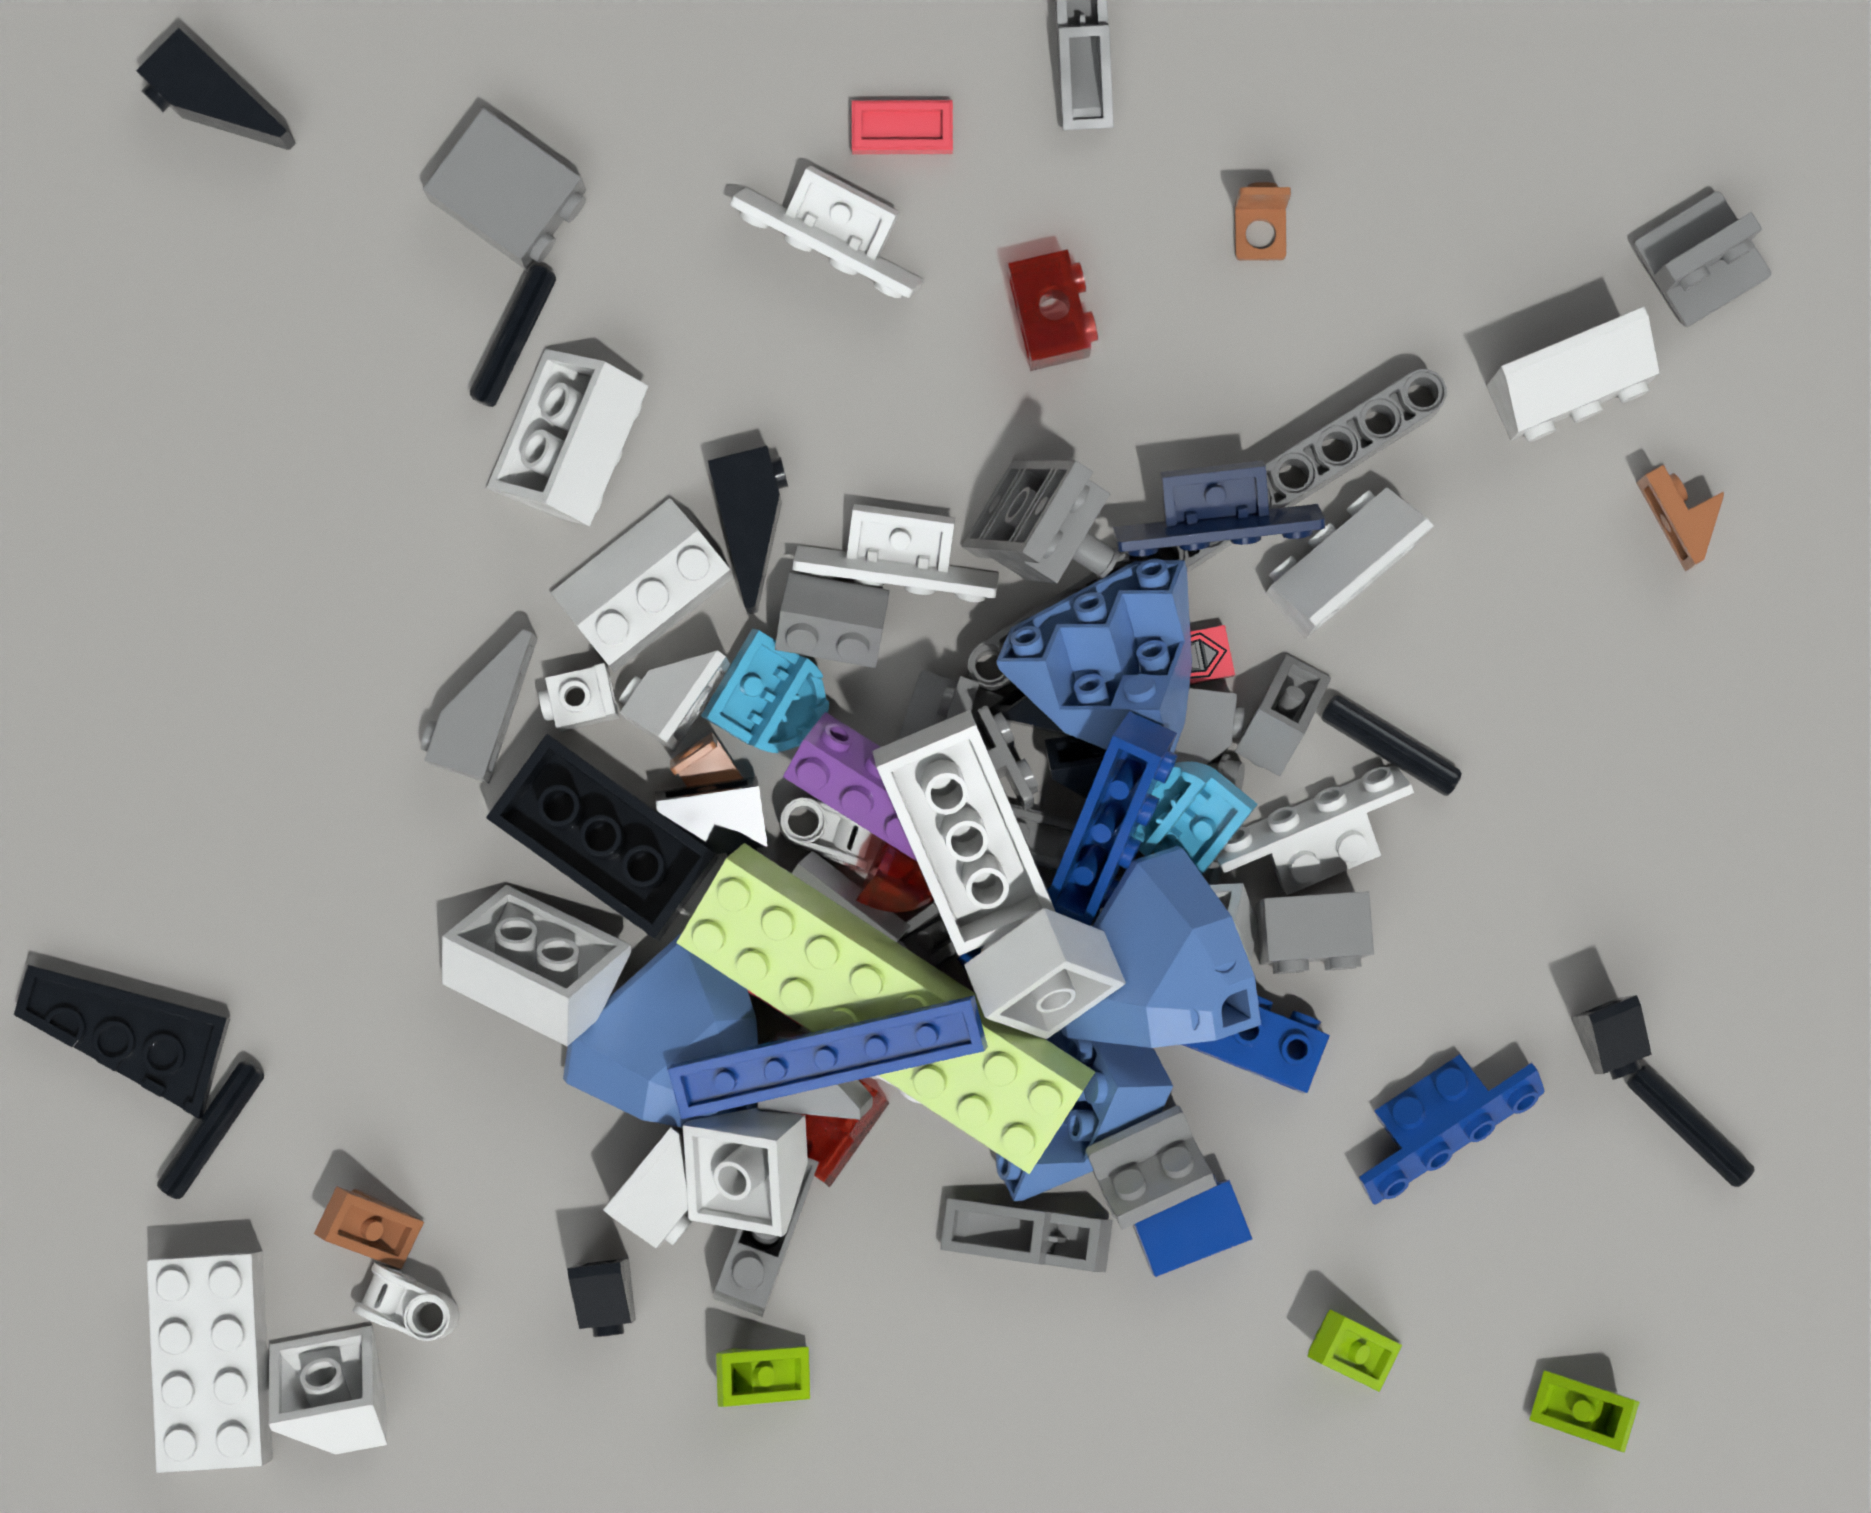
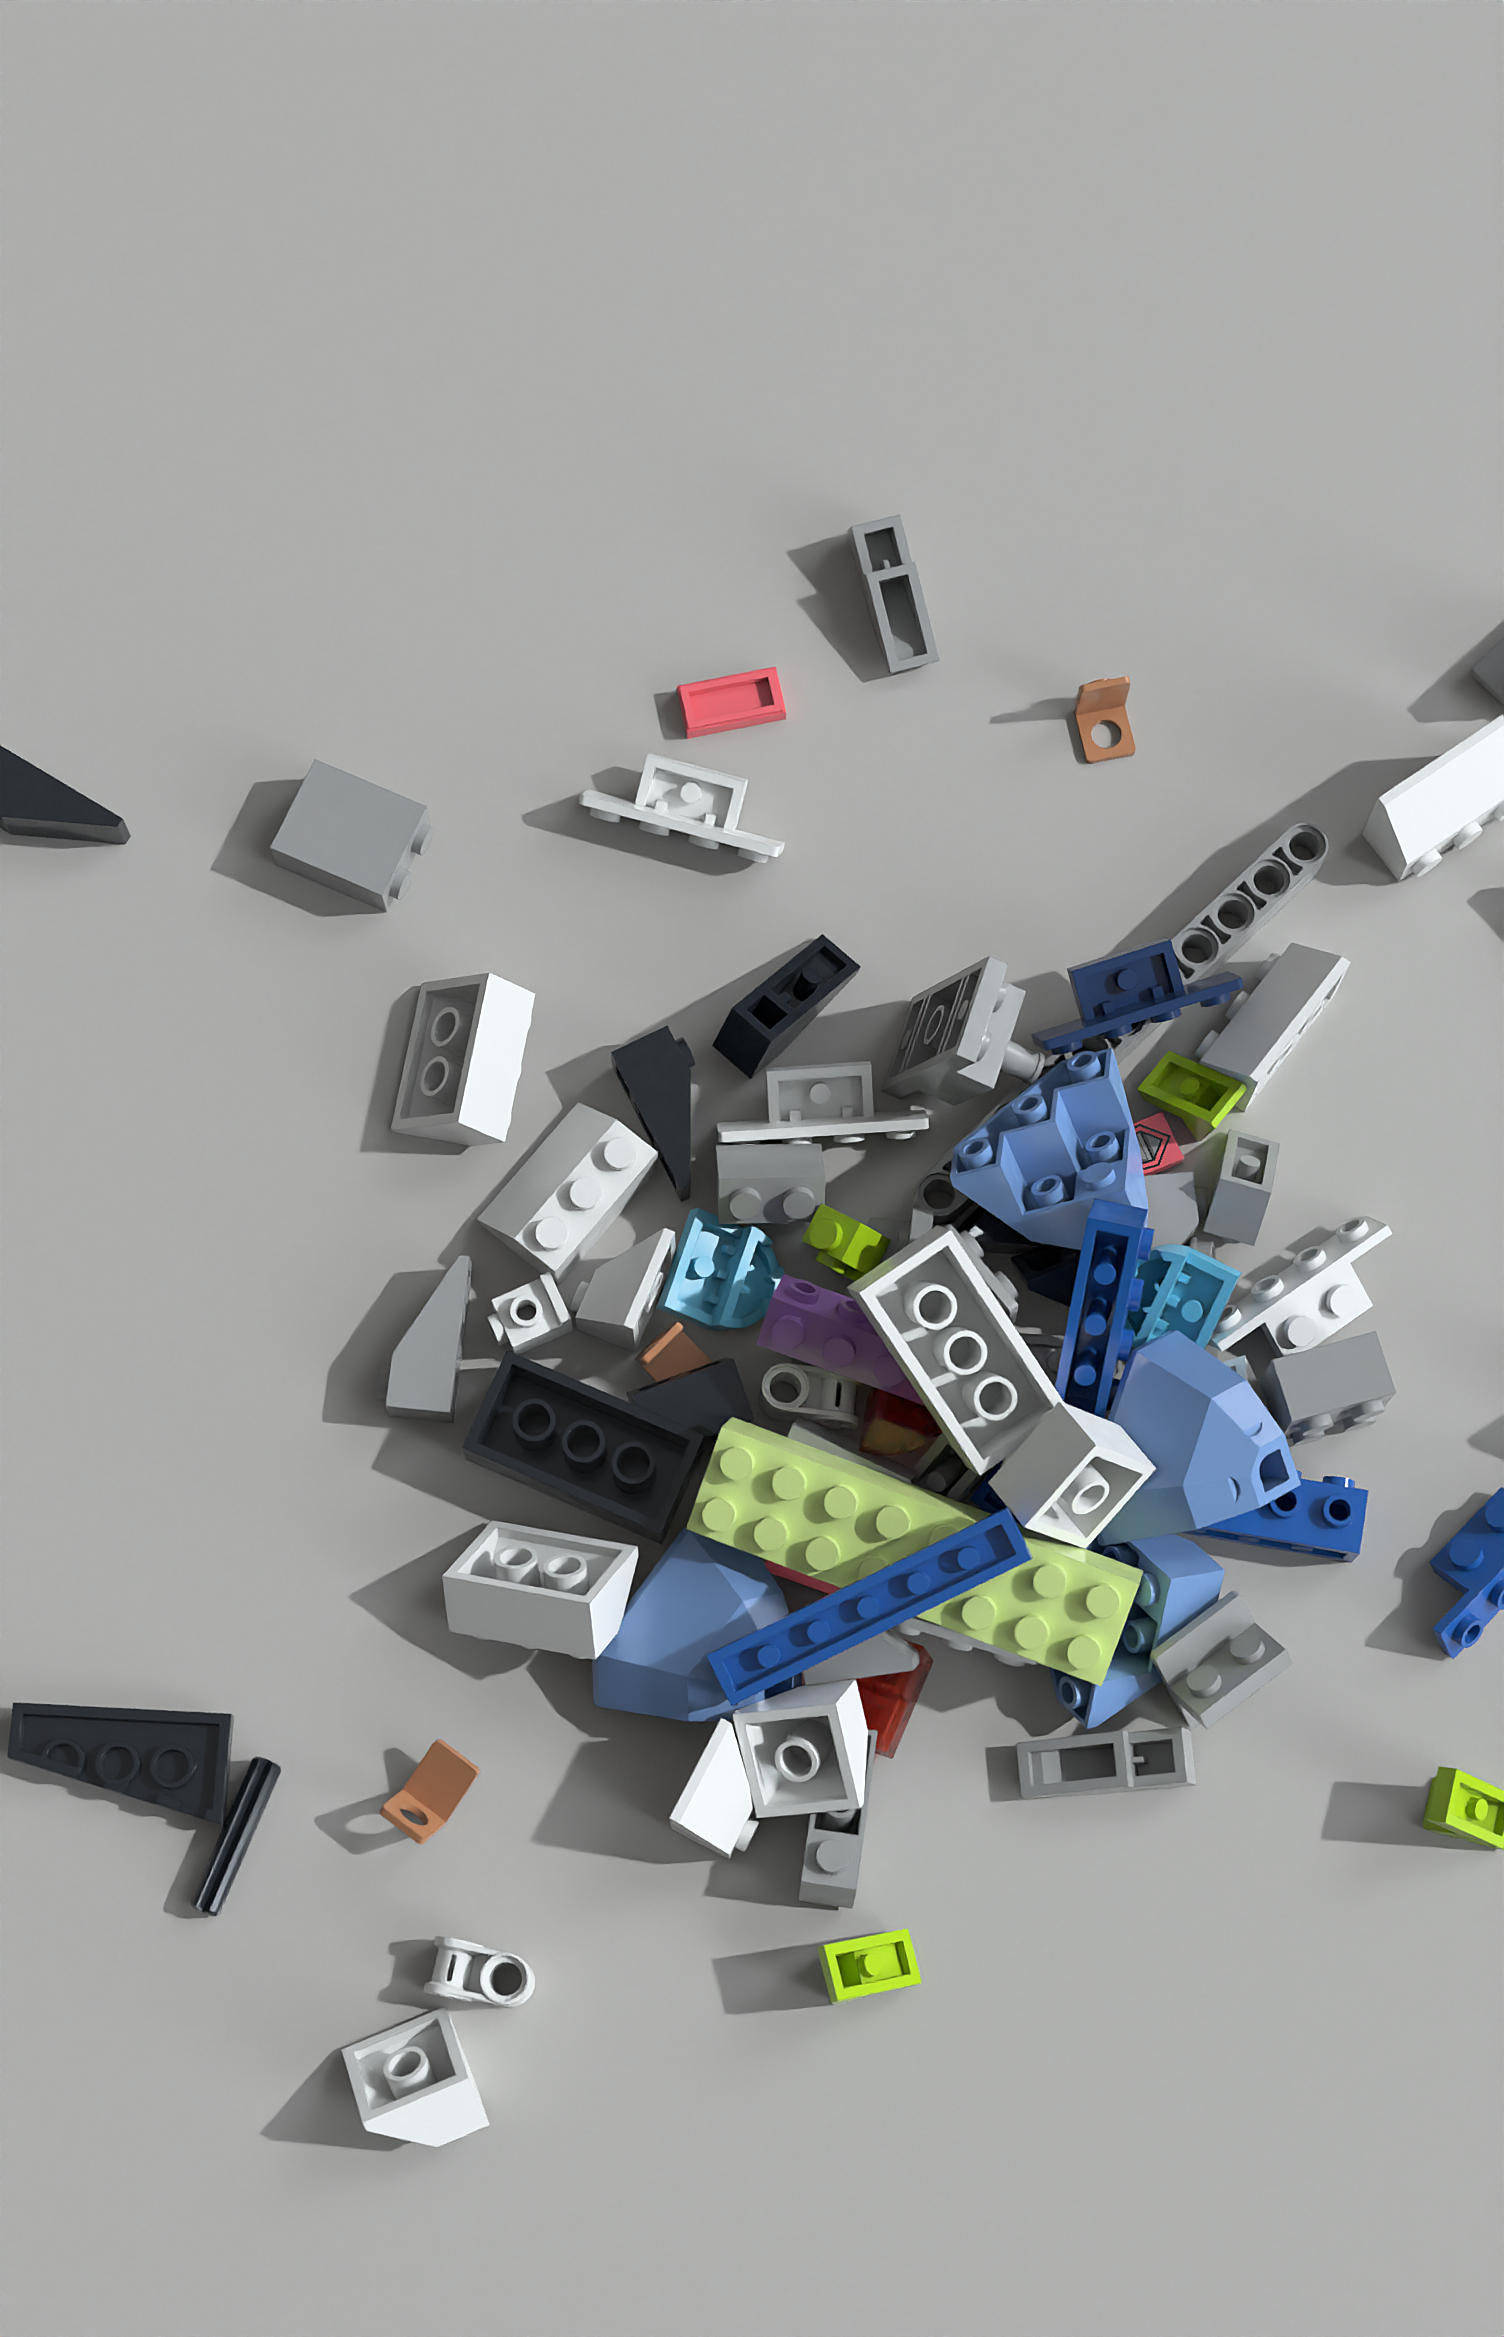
camera: 15 degrees left, 10 degrees down
white brick [147,1251,273,1473] -> none
nougat slope [314,1186,424,1269] -> none
black axle [470,264,556,407] -> none
black slope [567,1258,636,1337] -> none
clear red brick [1007,249,1098,371] -> none
blue brick [1133,1174,1253,1277] -> none
black axle [1321,695,1462,796] -> none
none -> nougat bracket [379,1739,480,1845]
none -> black slope [712,934,861,1079]
none -> lime brick [801,1203,891,1281]
none -> lime slope [1137,1051,1247,1141]

